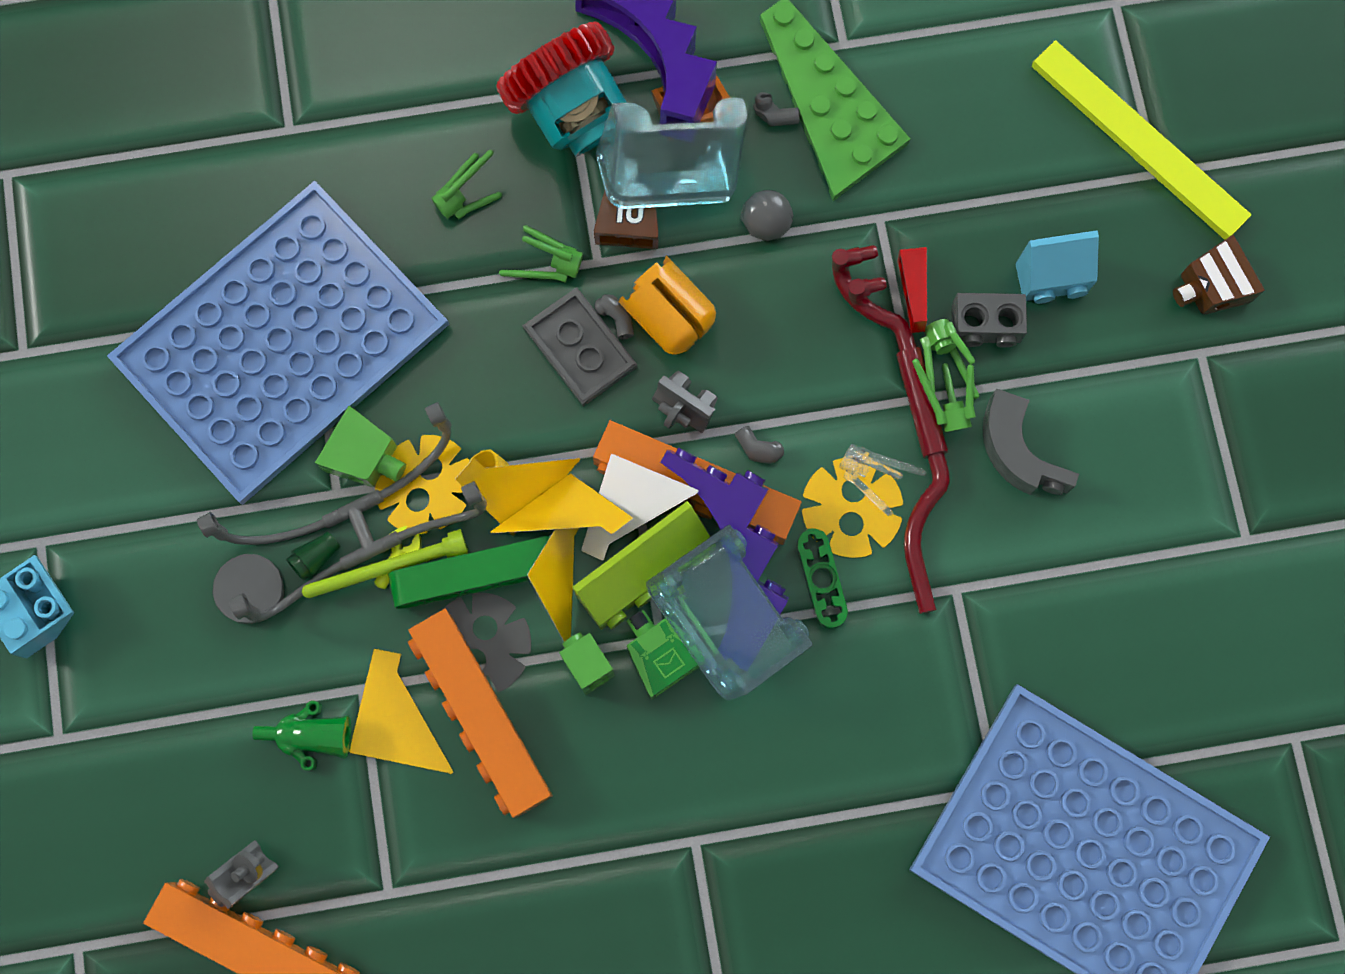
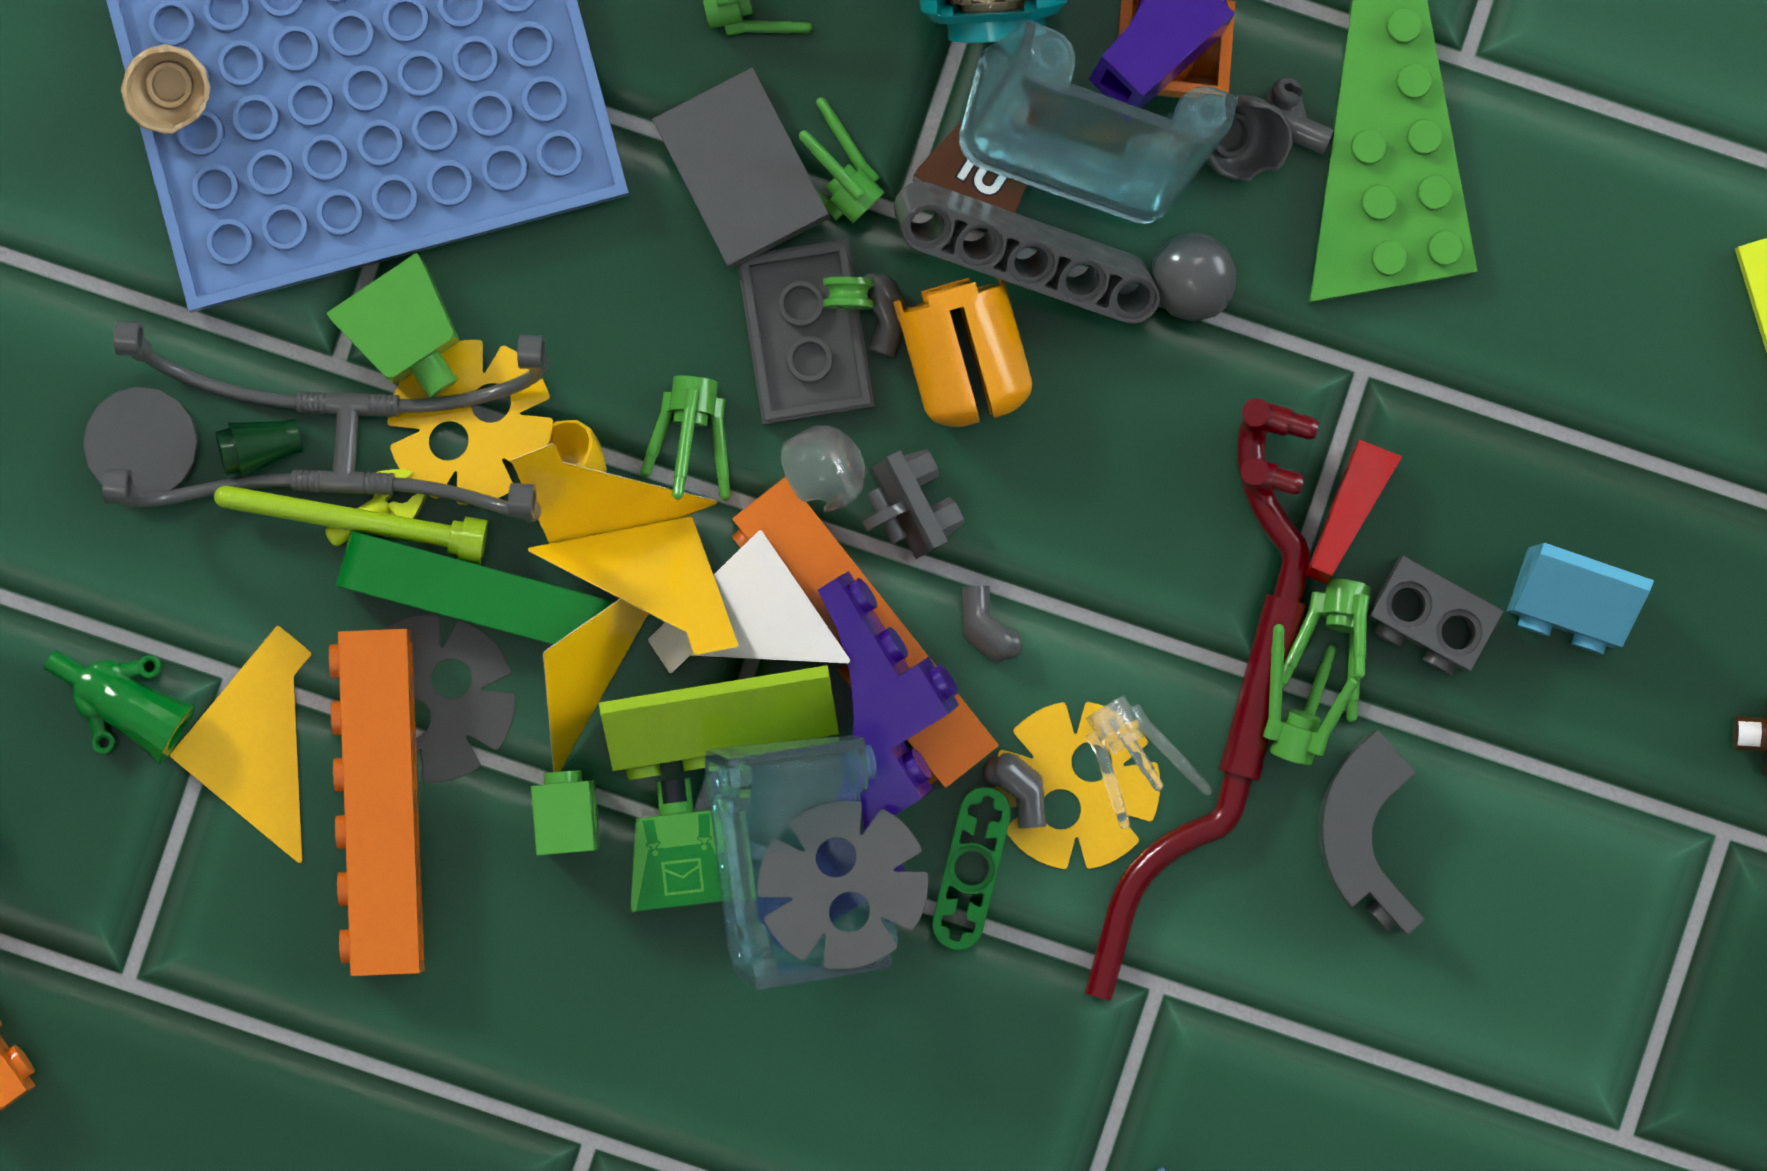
camera: 25 degrees right, 10 degrees up
none -> tan hair [121,44,211,134]
none -> bright green plant [640,375,731,501]
none -> dark grey tile [652,67,830,270]
none -> dark grey piece [758,801,928,969]
none -> clear hair [781,425,867,512]
none -> bright green bush [823,277,874,310]
none -> dark grey beam [894,181,1160,324]
none -> dark grey arm [983,753,1046,828]
none -> dark grey hair [1199,95,1293,182]

